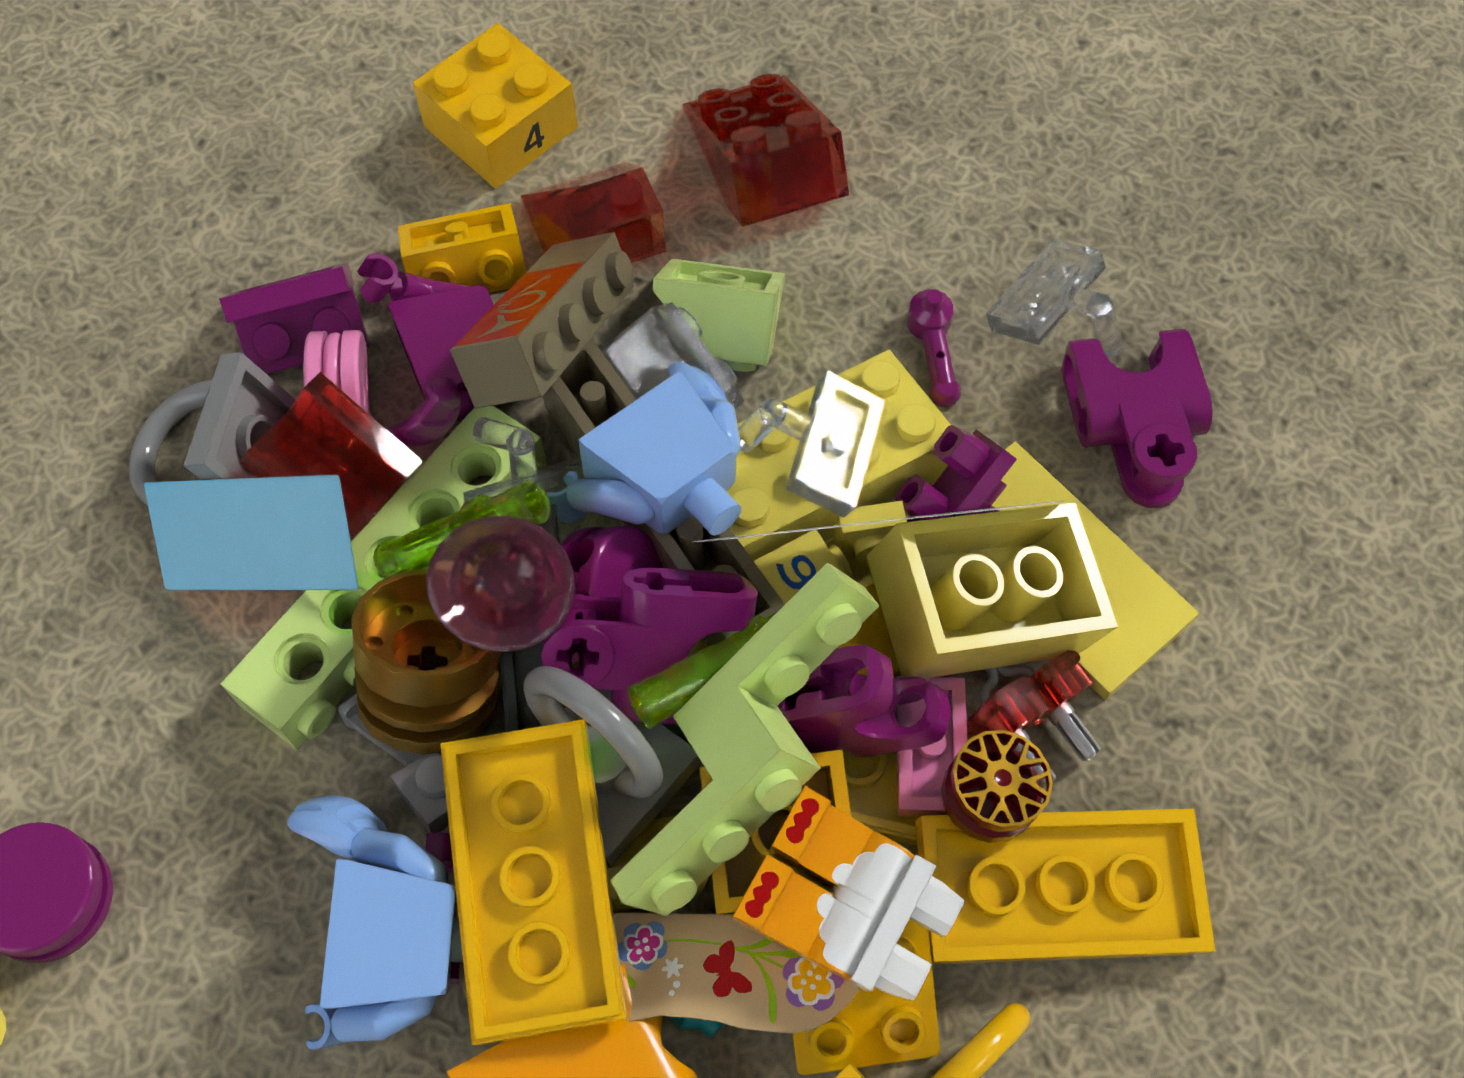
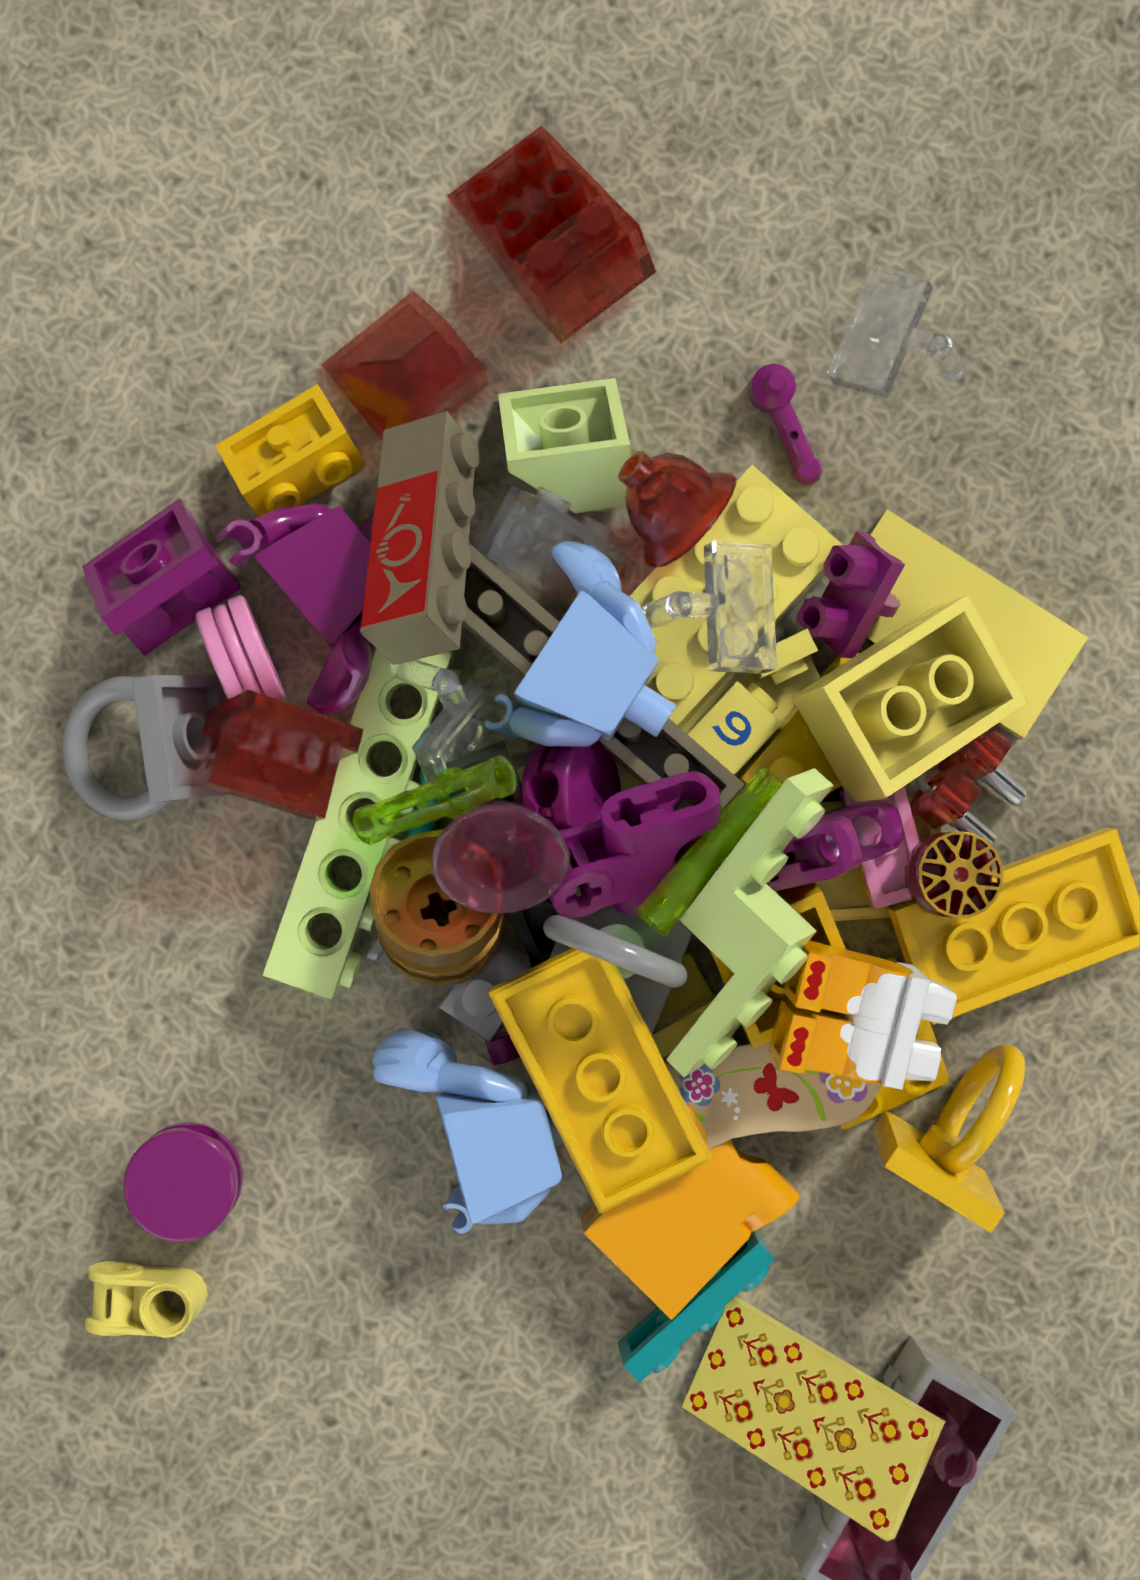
camera: 20 degrees left, 25 degrees up
medium azure sticker [144,475,359,590] -> none
yellow brick [412,22,578,189] -> none
white sticker [692,501,1065,542] -> none
magenta piece [1061,329,1213,508] -> none
none -> clear red hat [618,451,736,568]

